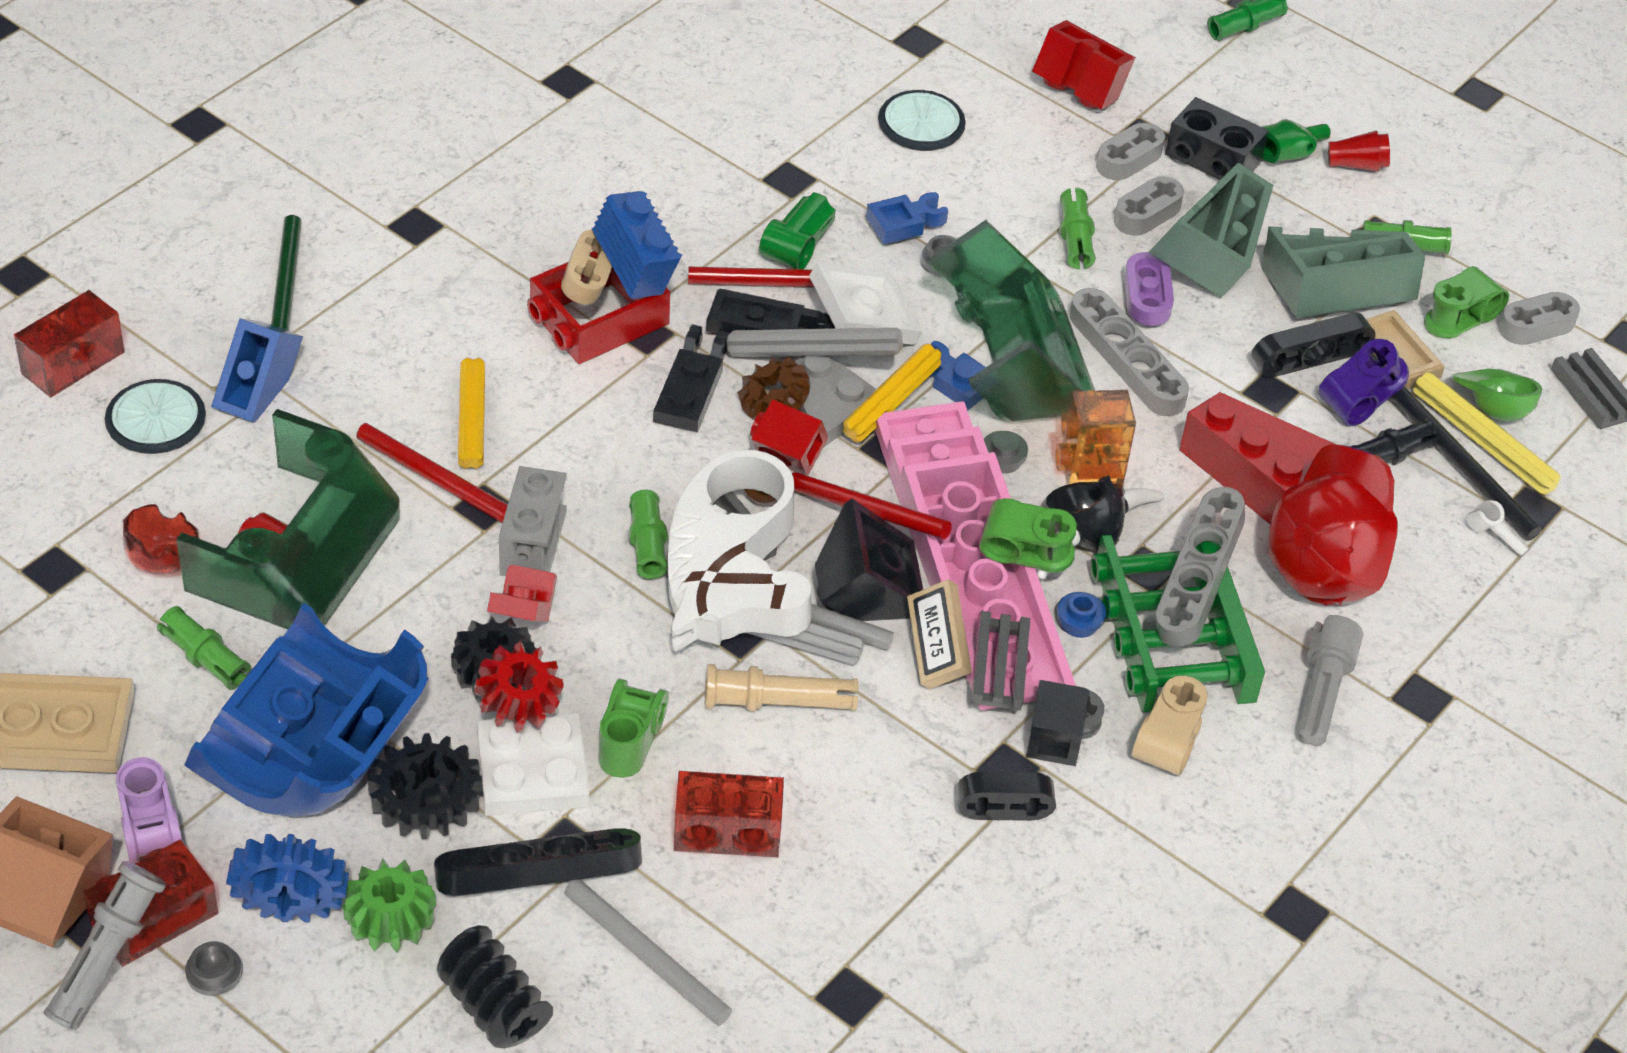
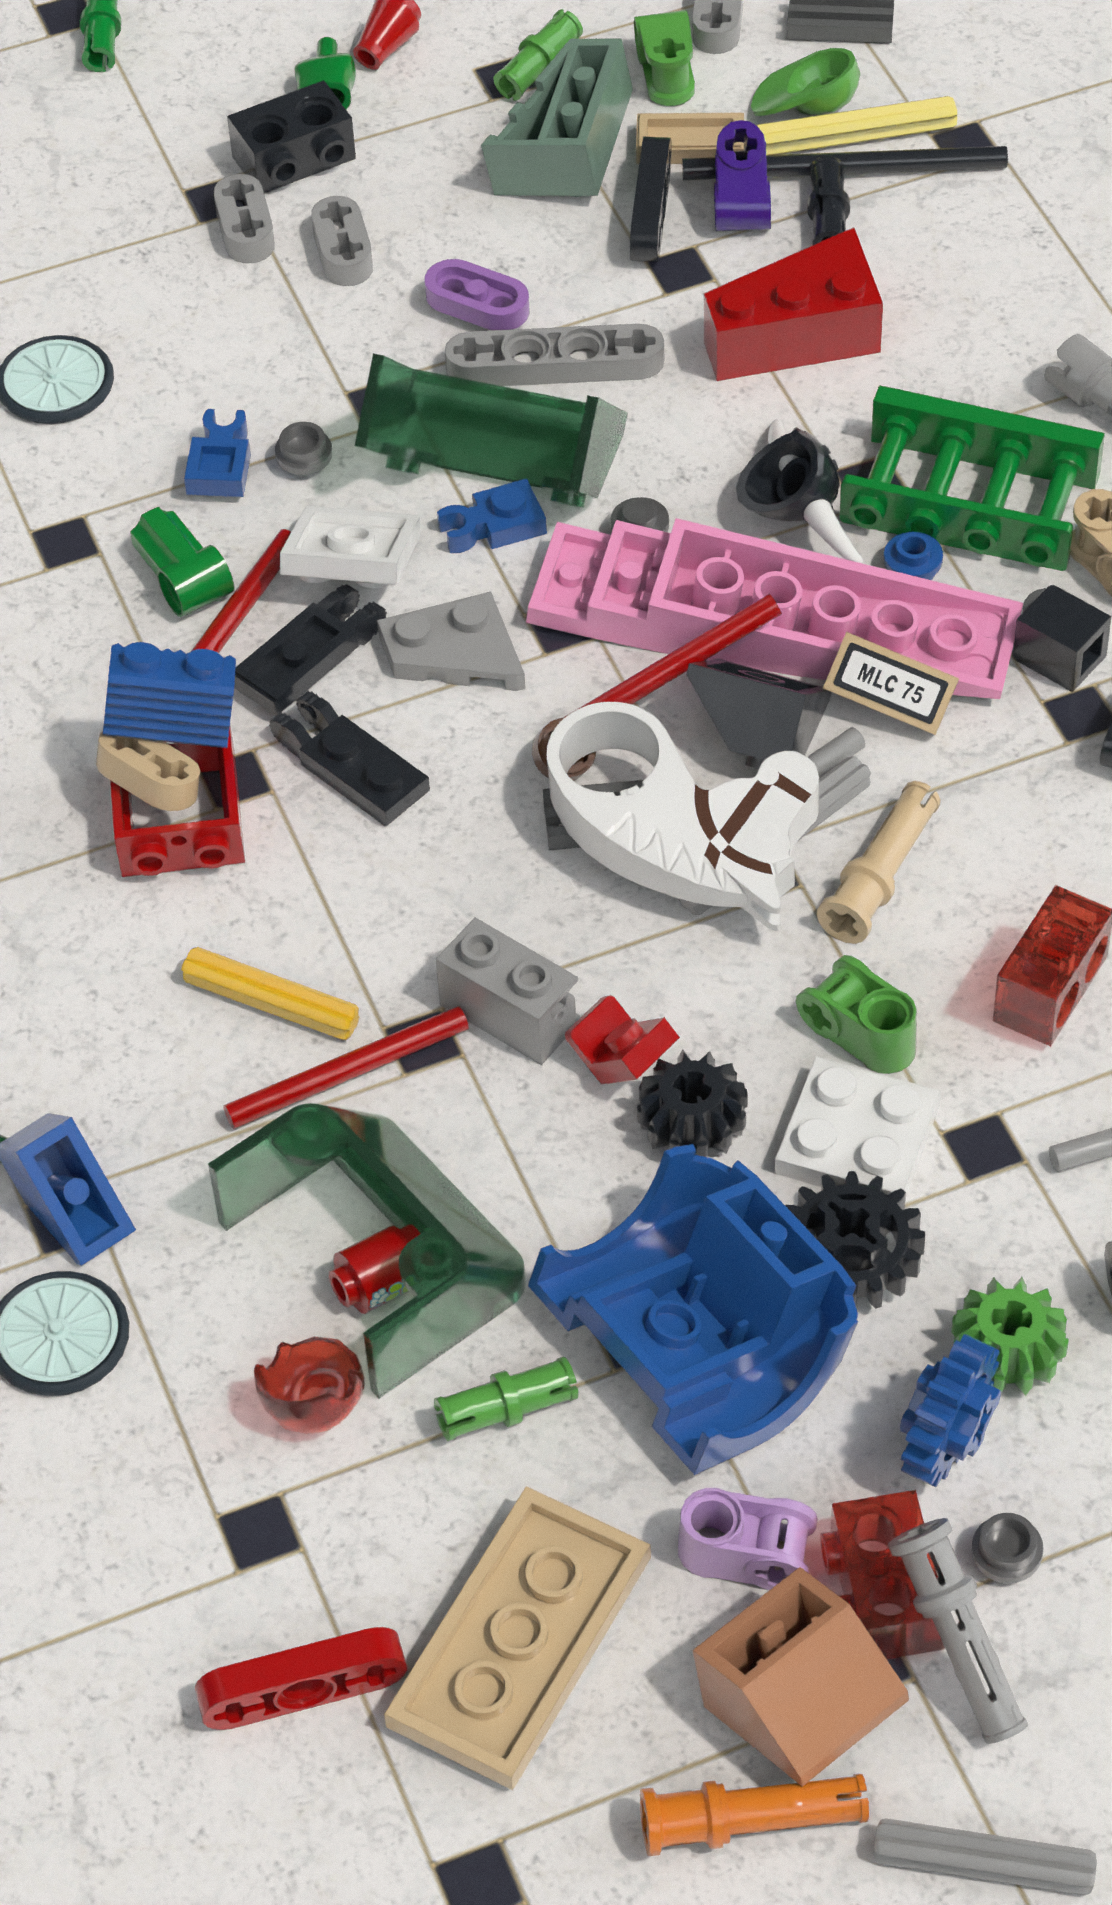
camera: 55 degrees left, 5 degrees up
black beam [434,828,642,896] -> none
red gear [474,641,564,733] -> none
bright green pin [629,489,668,579] -> none
light grey axle [727,328,903,357] -> none
reddish brown gear [737,356,810,420] -> none
red brick [750,399,828,476] -> none
yellow axle [843,344,942,443] -> none
dark grey tile [971,611,1030,711] -> none
bright green piece [979,498,1077,573] -> none
red brick [1032,20,1136,109] -> none
clear orange brick [1055,390,1136,486] -> none
bright green pin [1060,188,1096,269] -> none
sand green wedge [1149,163,1274,298] -> none
light grey beam [1156,487,1245,647] -> none
red piece [1267,444,1398,606] -> none
white hand [1466,500,1529,557] -> none

